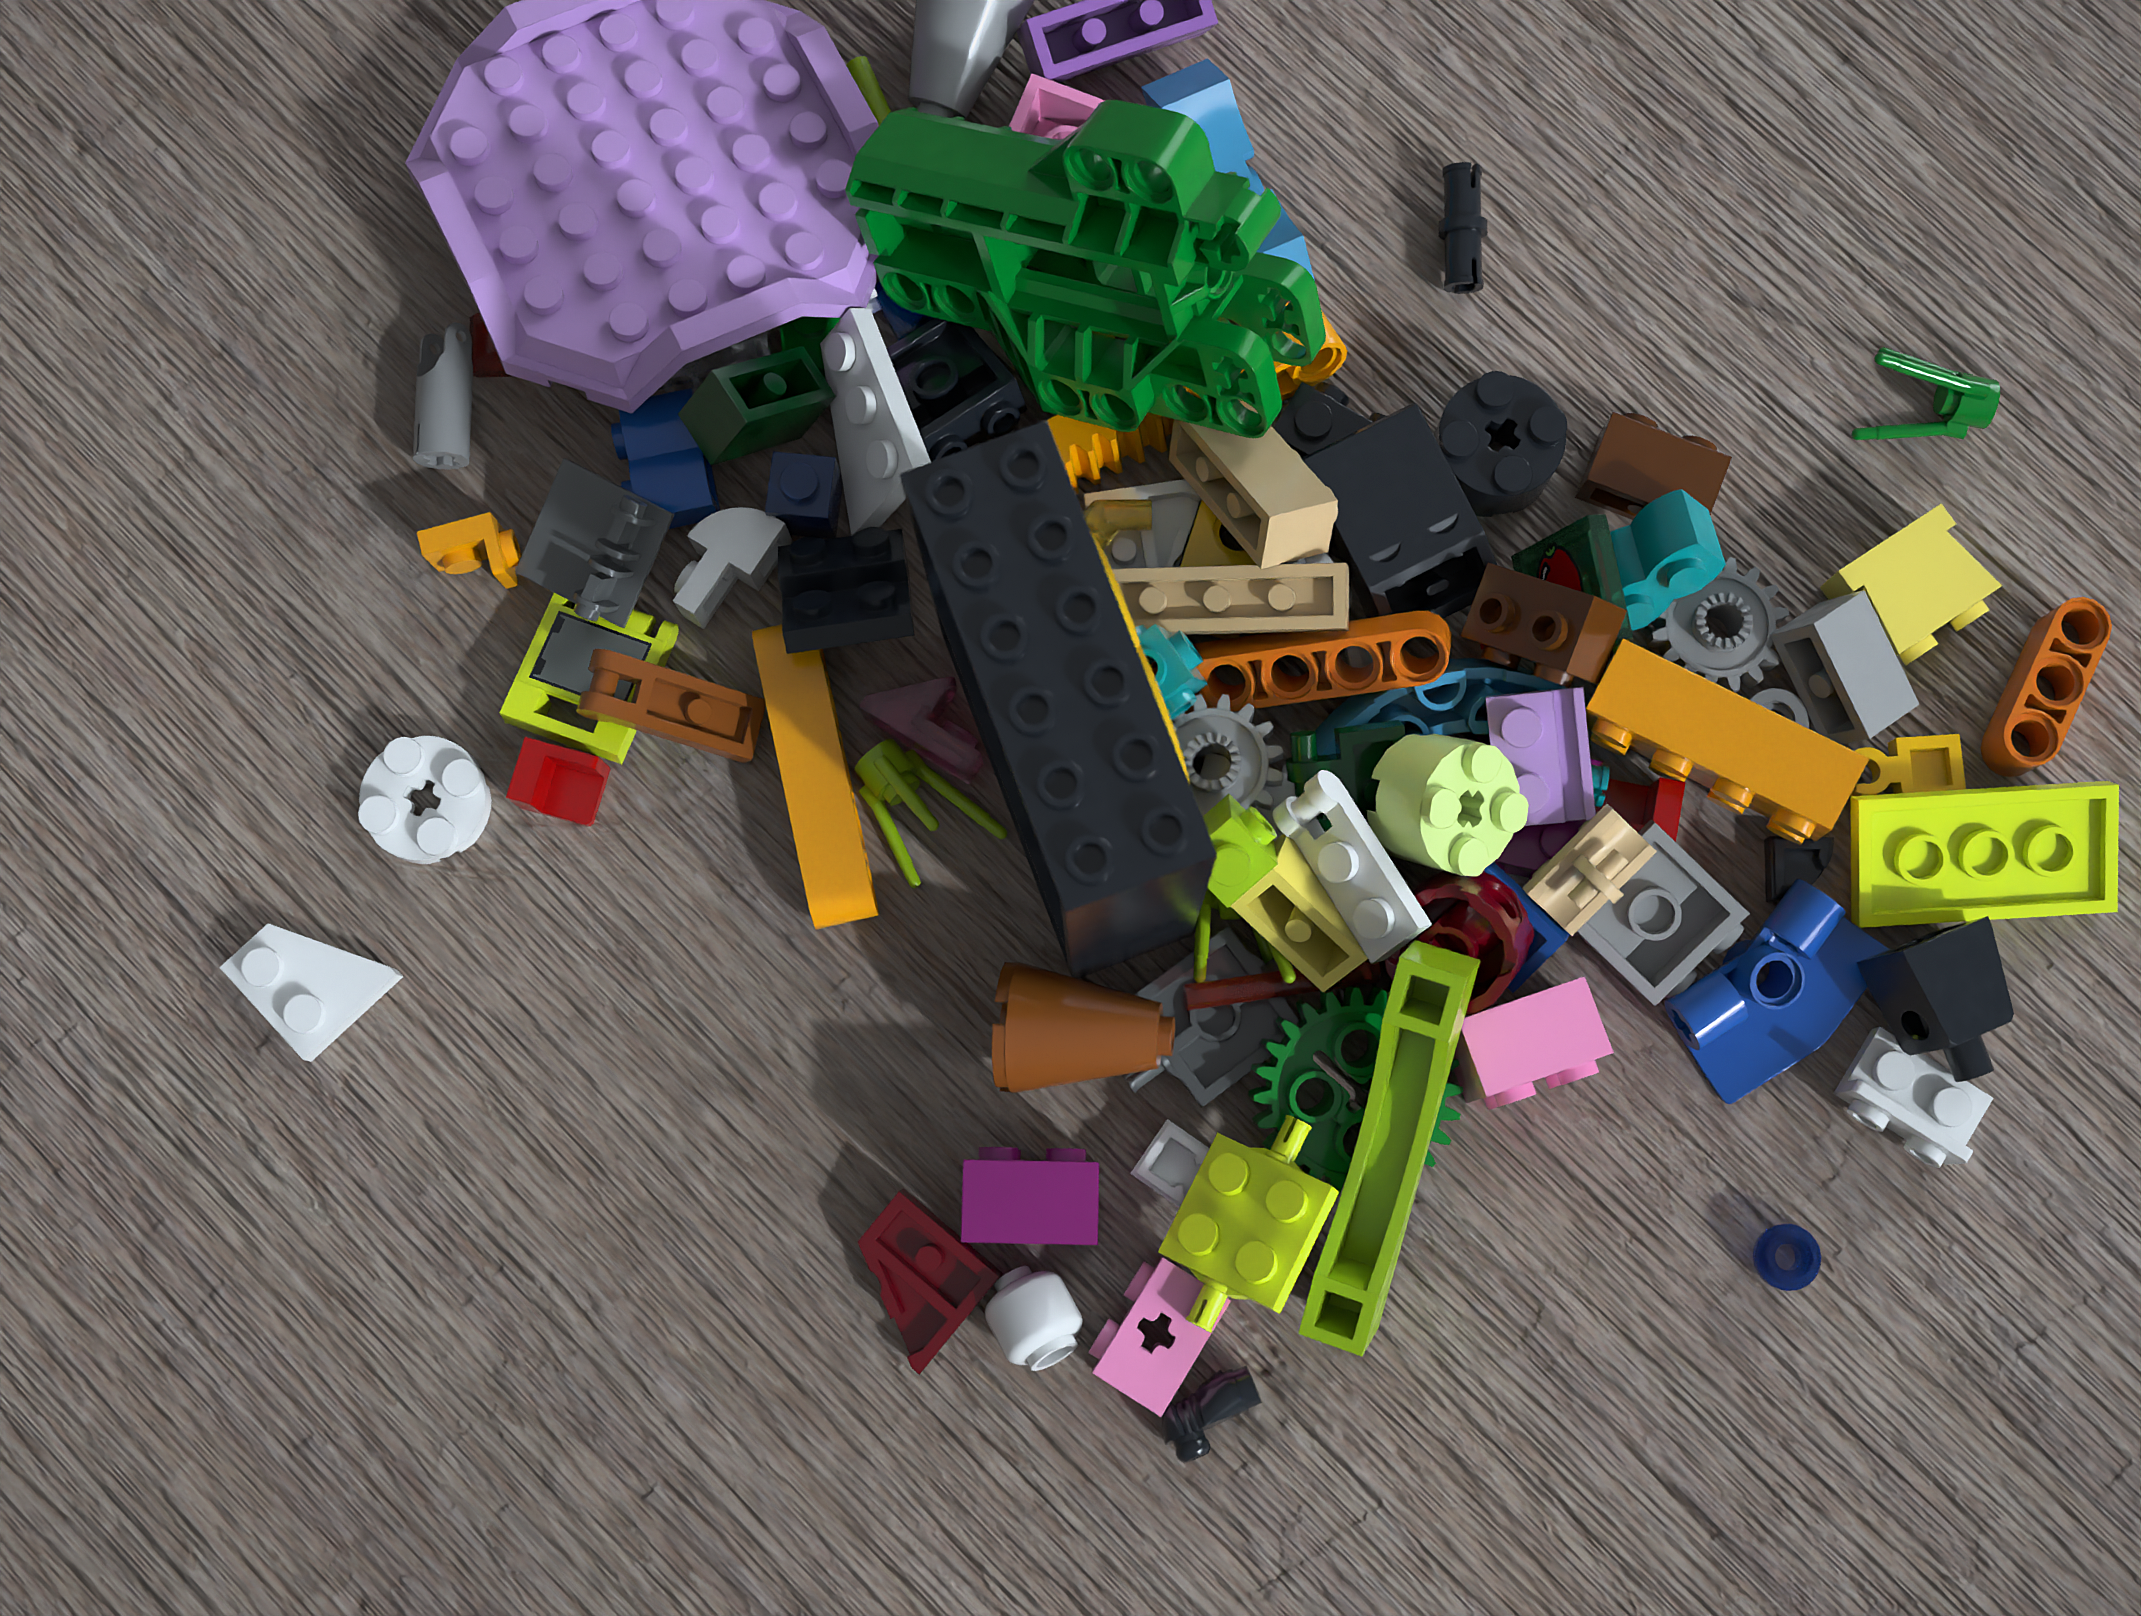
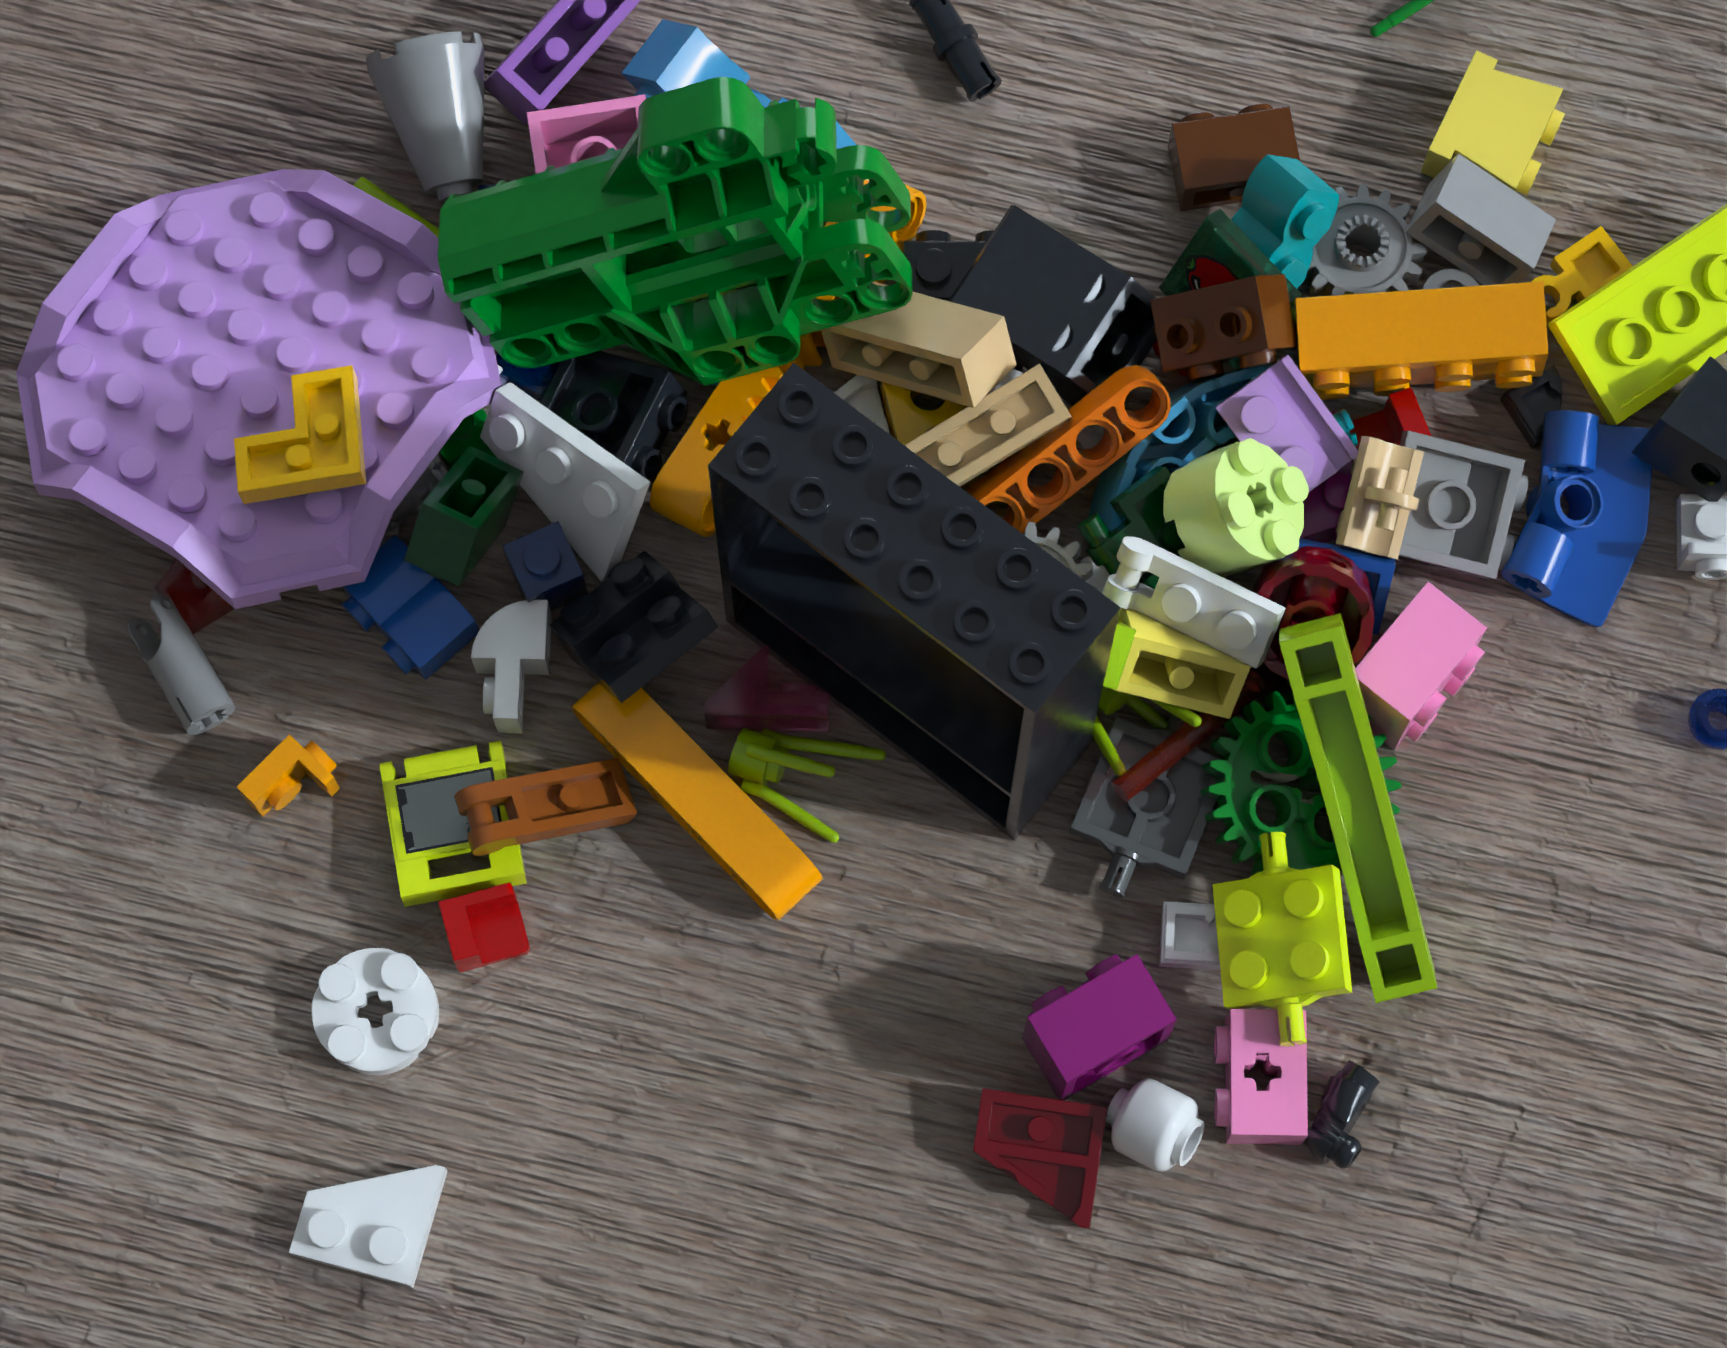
camera: 35 degrees left, 5 degrees down
dark grey hinge [515,458,675,628] -> none
dark orange cone [992,962,1175,1093] -> none
black brick [1434,371,1567,517] -> none
orange beam [1980,597,2112,777] -> none
none -> yellow plate [234,365,366,504]

